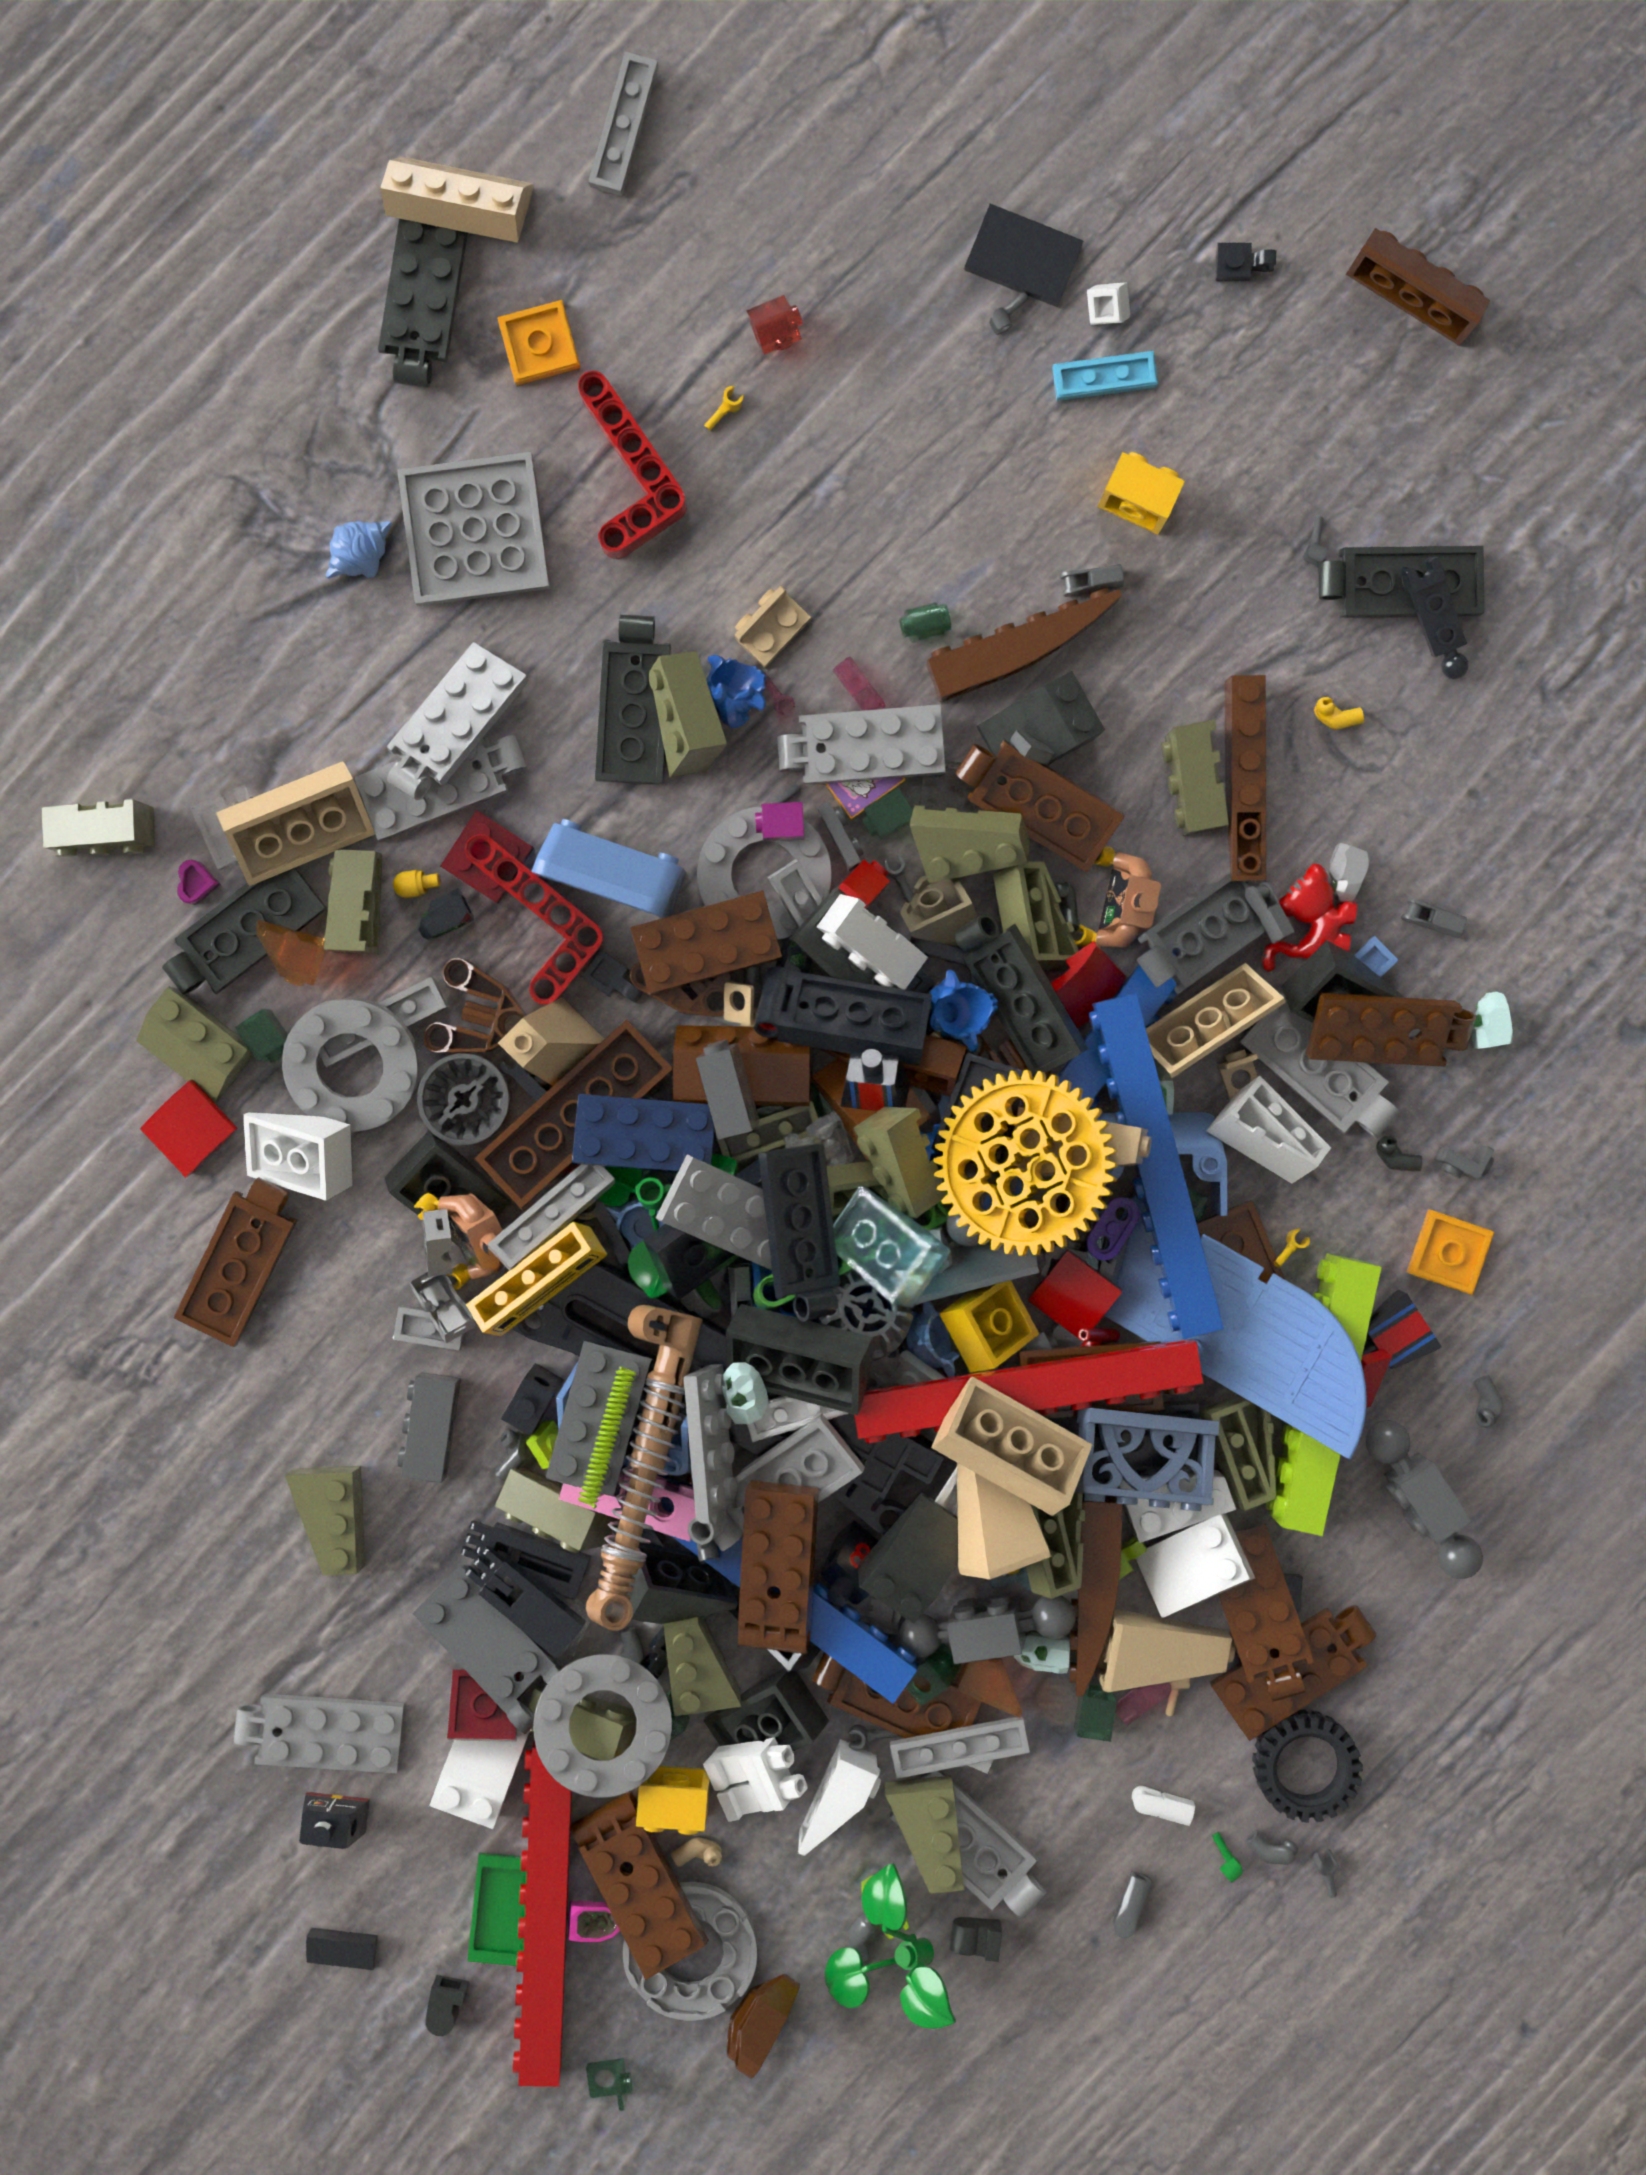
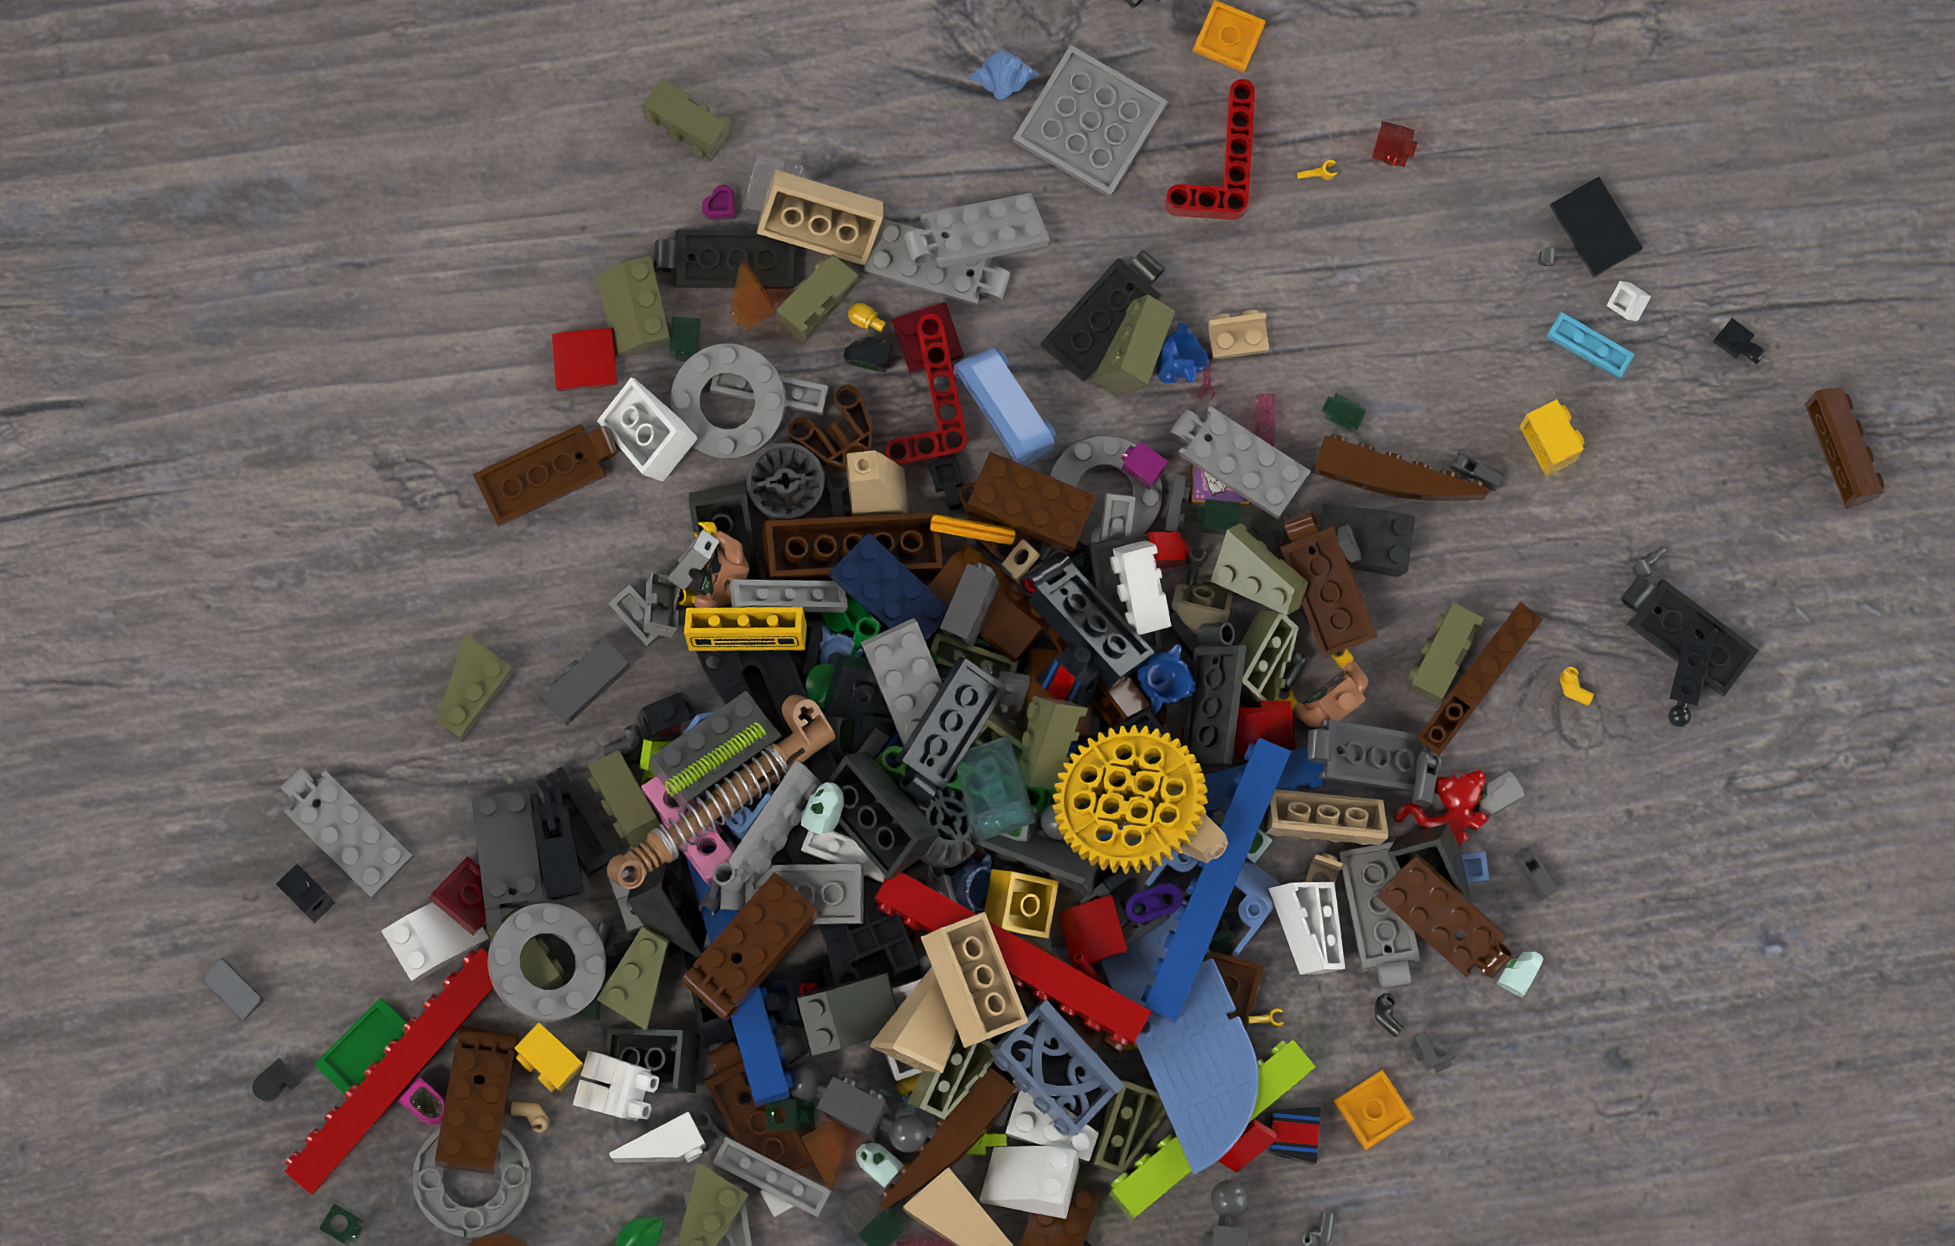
camera: 35 degrees right, 10 degrees down
none -> light orange axle [930,514,1015,545]

